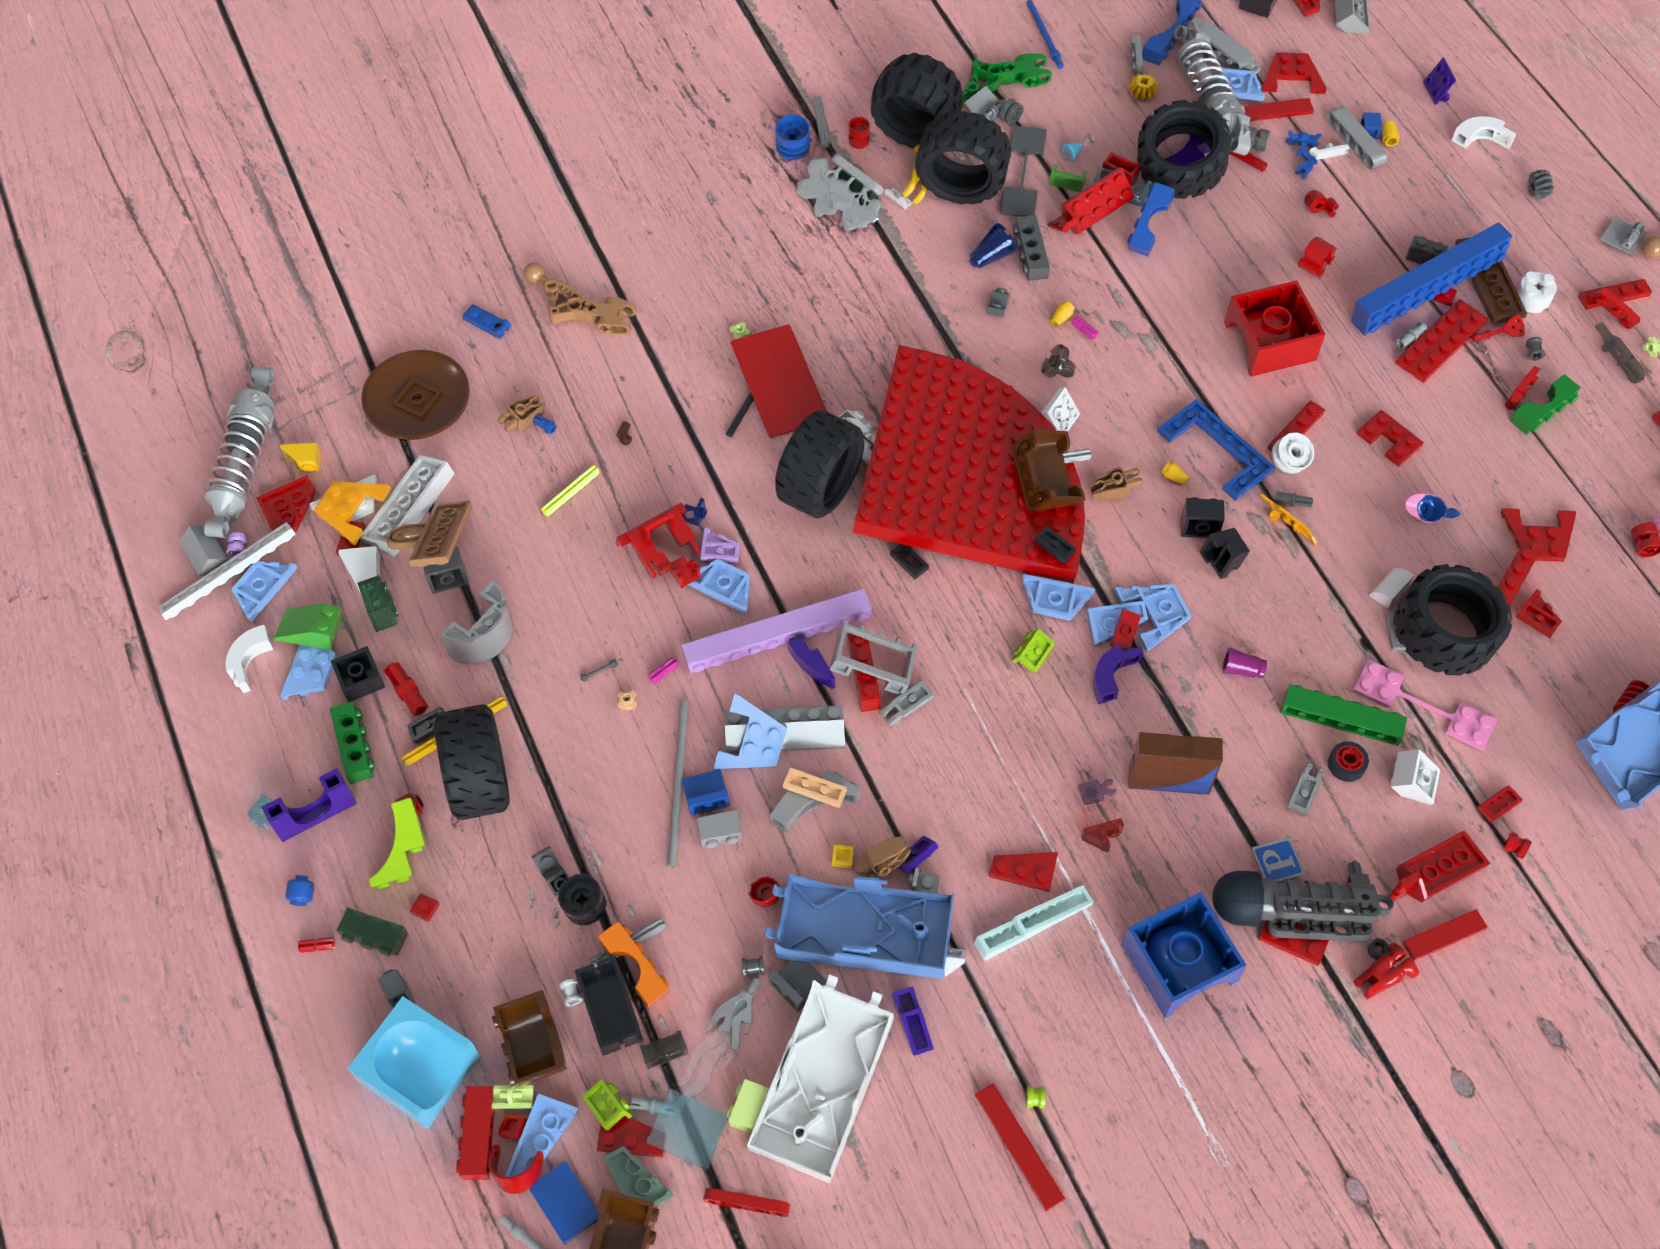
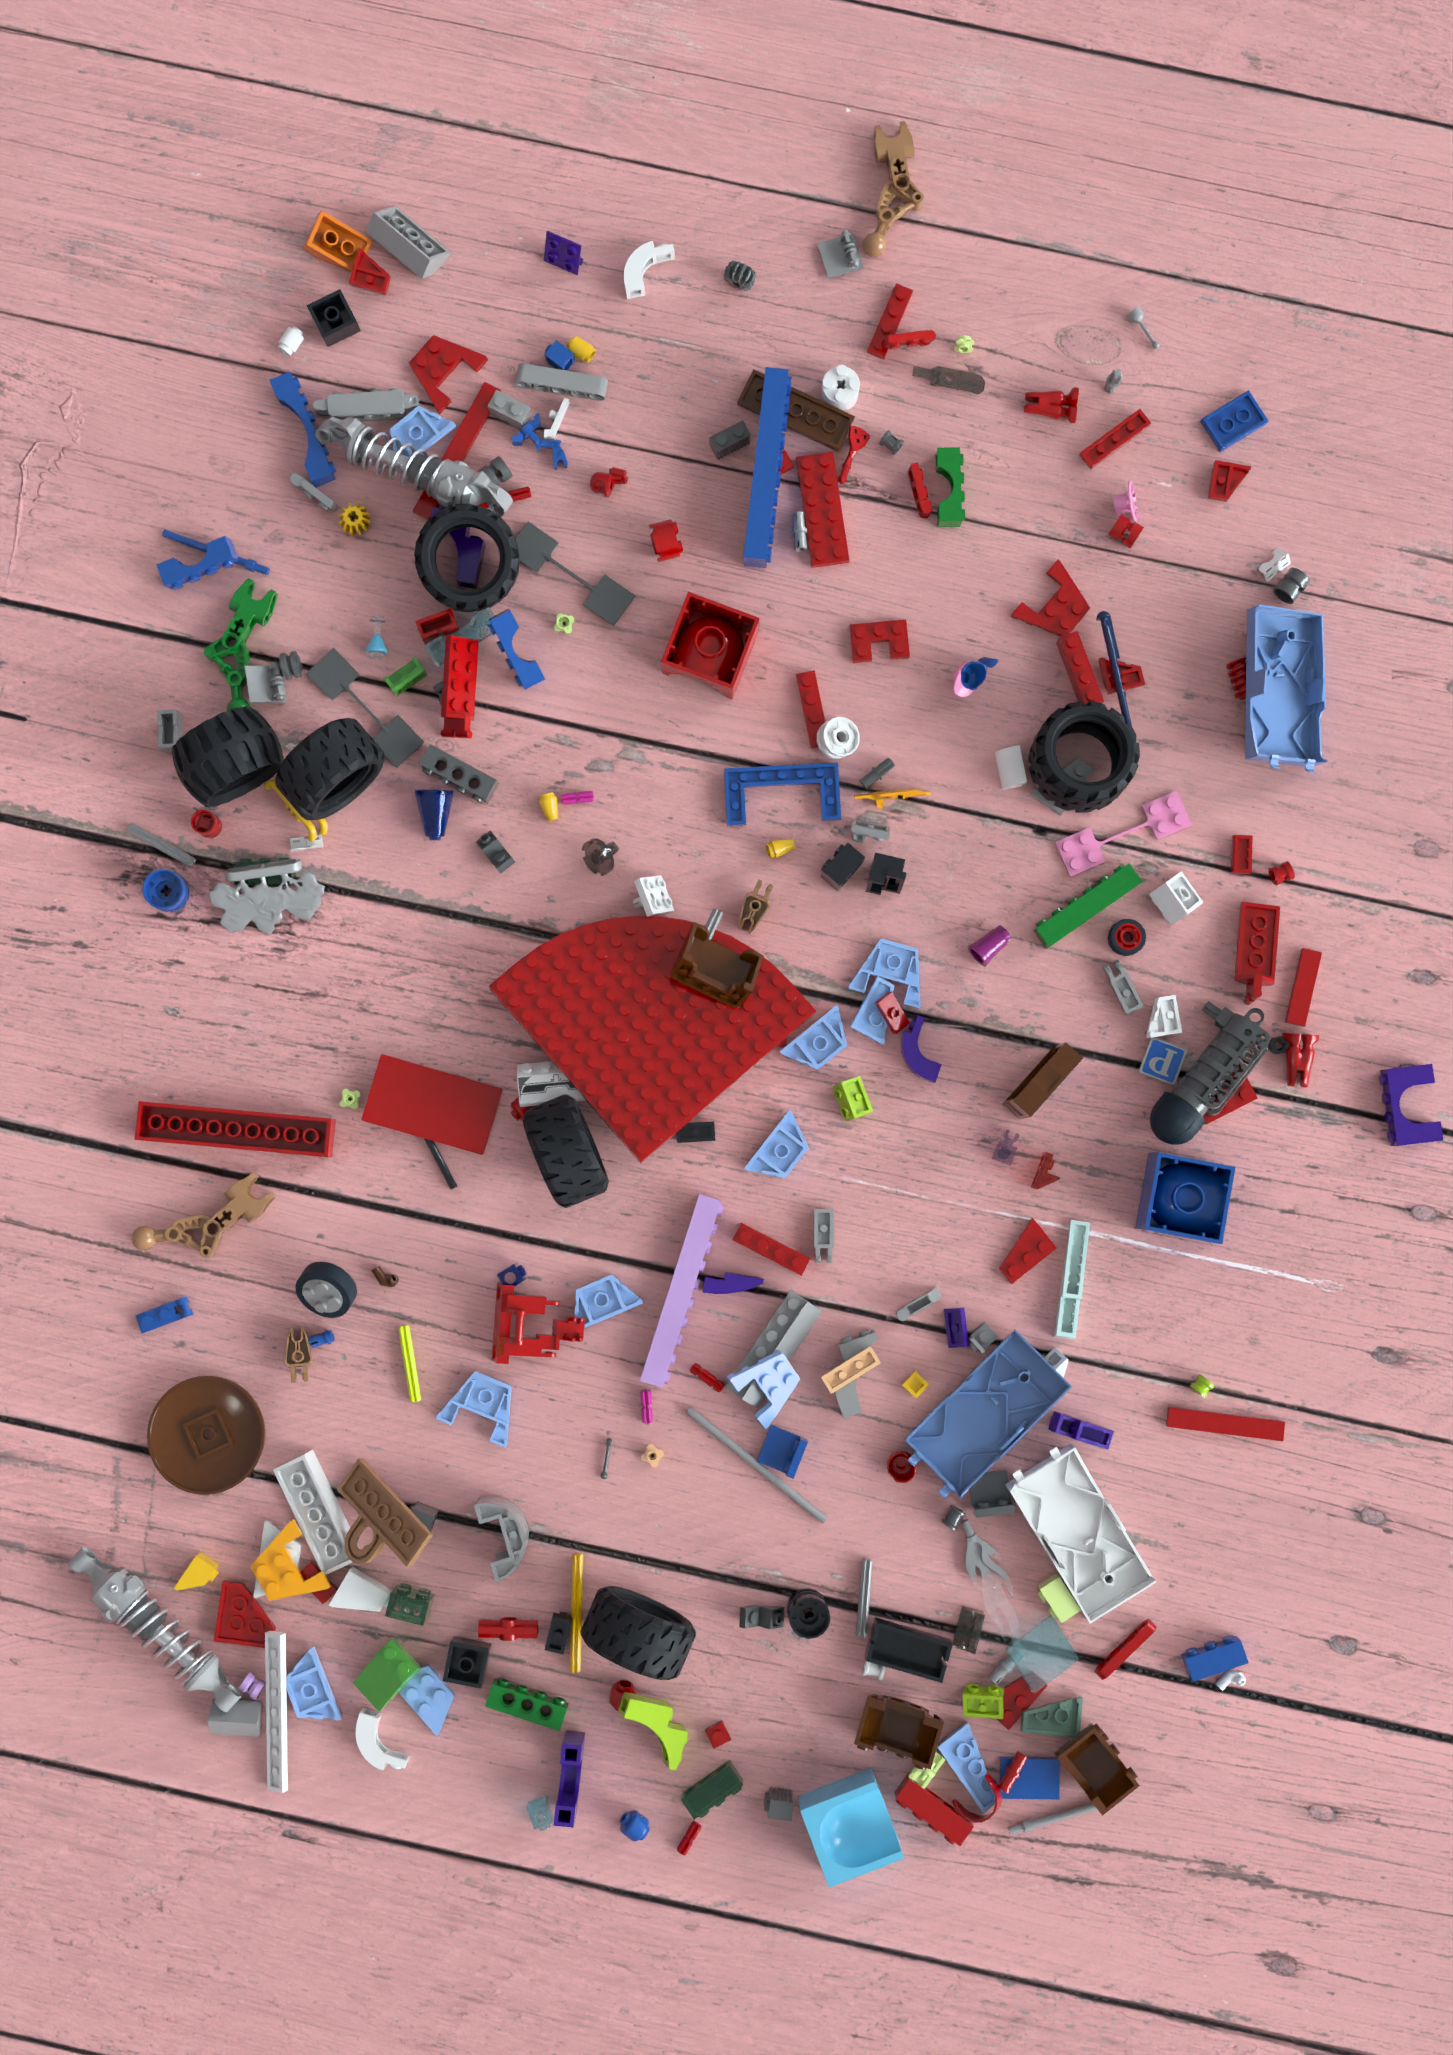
camera: 55 degrees left, 25 degrees up
red plate [497,1114,527,1140] -> none
orange arch [598,921,669,1008] -> none
light grey brick [697,810,742,848] -> none
lavender wing [700,527,740,563] -> none
light grey hinge [829,618,917,695] -> none
medium nougat hinge [854,837,911,878] -> none
black plate [1034,526,1077,564] -> none
none -> red brick [134,1101,336,1157]
none -> blue arch [156,536,239,590]
none -> black wheel [295,1262,357,1318]
none -> light blue wing [436,1371,512,1448]
none -> light grey brick [488,390,532,430]
none -> dark grey hinge [515,522,635,626]
none -> yellowish green plate [554,613,575,634]
none -> red axle [690,1363,725,1392]
none -> light blue wing [744,1110,809,1178]
none -> light grey hinge [851,819,890,843]
none -> light grey piece [896,1287,942,1321]
none -> red pin [998,1751,1028,1794]
none -> dark blue bar [1096,611,1133,728]
none -> white wing [1146,995,1182,1038]
none -> dark purple arch [1379,1064,1443,1146]

